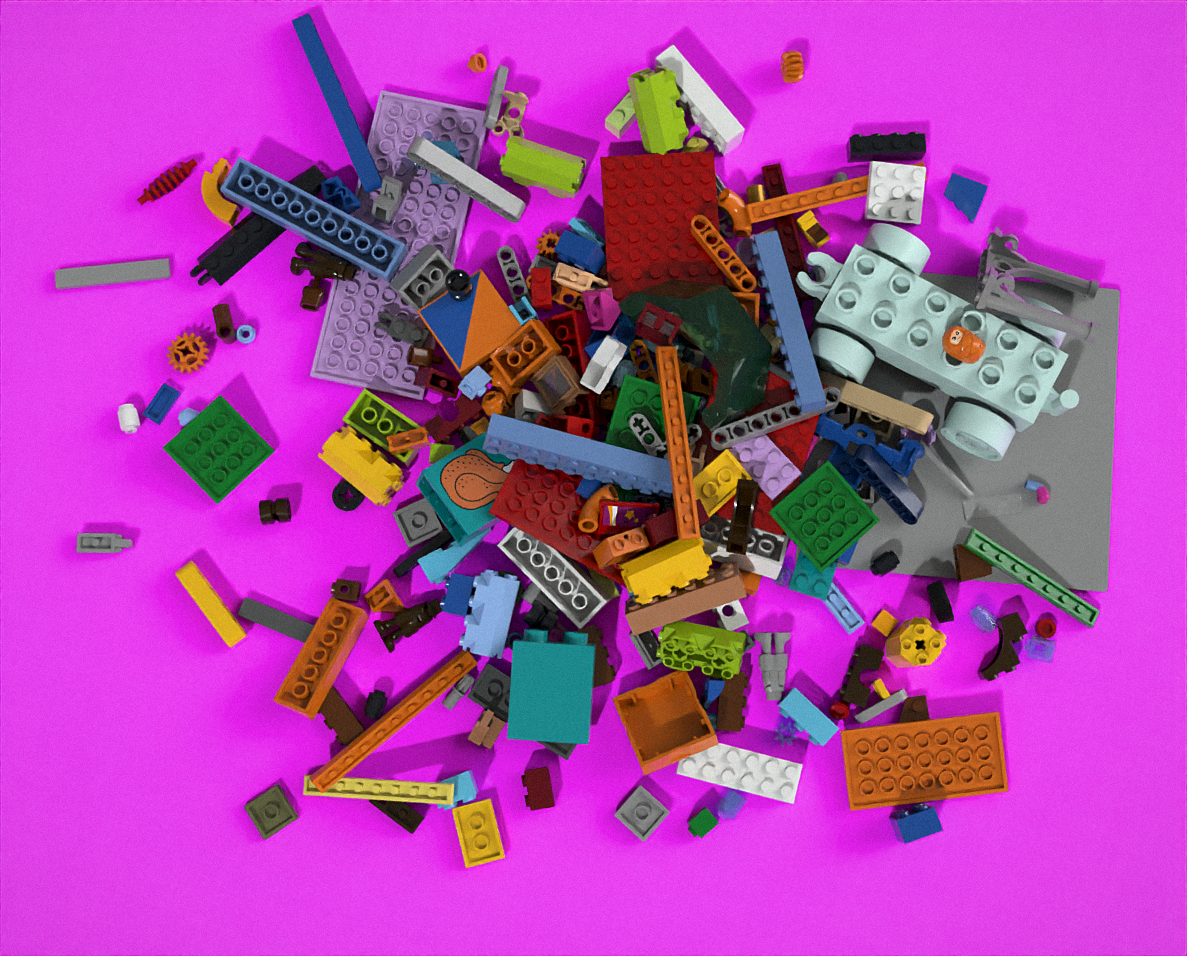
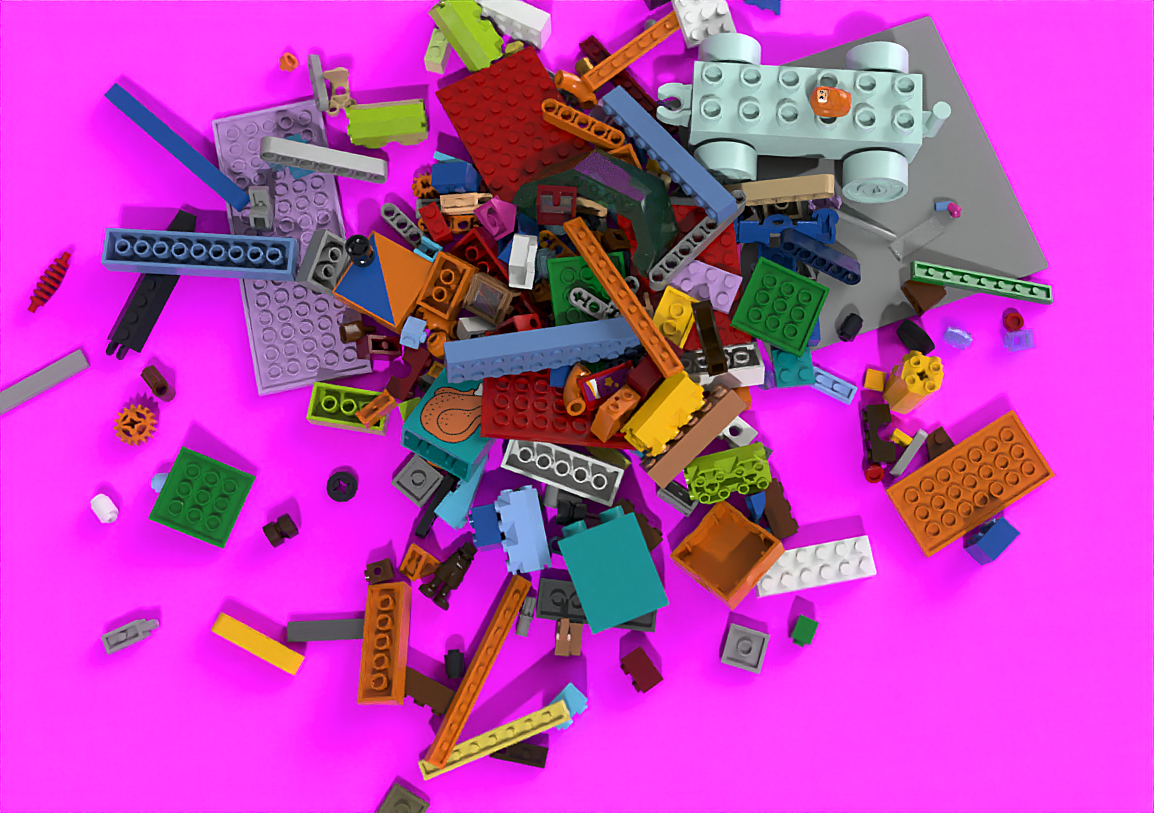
camera: 25 degrees left, 5 degrees down
blue tile [142,383,181,425] -> none
light orange arch [201,157,241,228] -> none
light blue plate [236,325,256,344] -> none
dark brown piece [290,241,357,281] -> none
reddish brown piece [299,277,325,312] -> none
yellow brick [317,425,405,507] -> none
blue slope [321,176,362,214] -> none
dark grey hinge [374,311,430,347] -> none
yellow plate [452,798,505,868] -> none
clear light blue brick [716,788,747,821] -> none
light grey piece [754,632,791,700] -> none
clear light blue gear [773,722,798,746] -> none
medium azure brick [777,687,839,746] -> none
yellow leg [796,210,830,249] -> none
light grey arch [974,226,1100,344] -> none
dark brown arch [977,612,1028,682] -> none

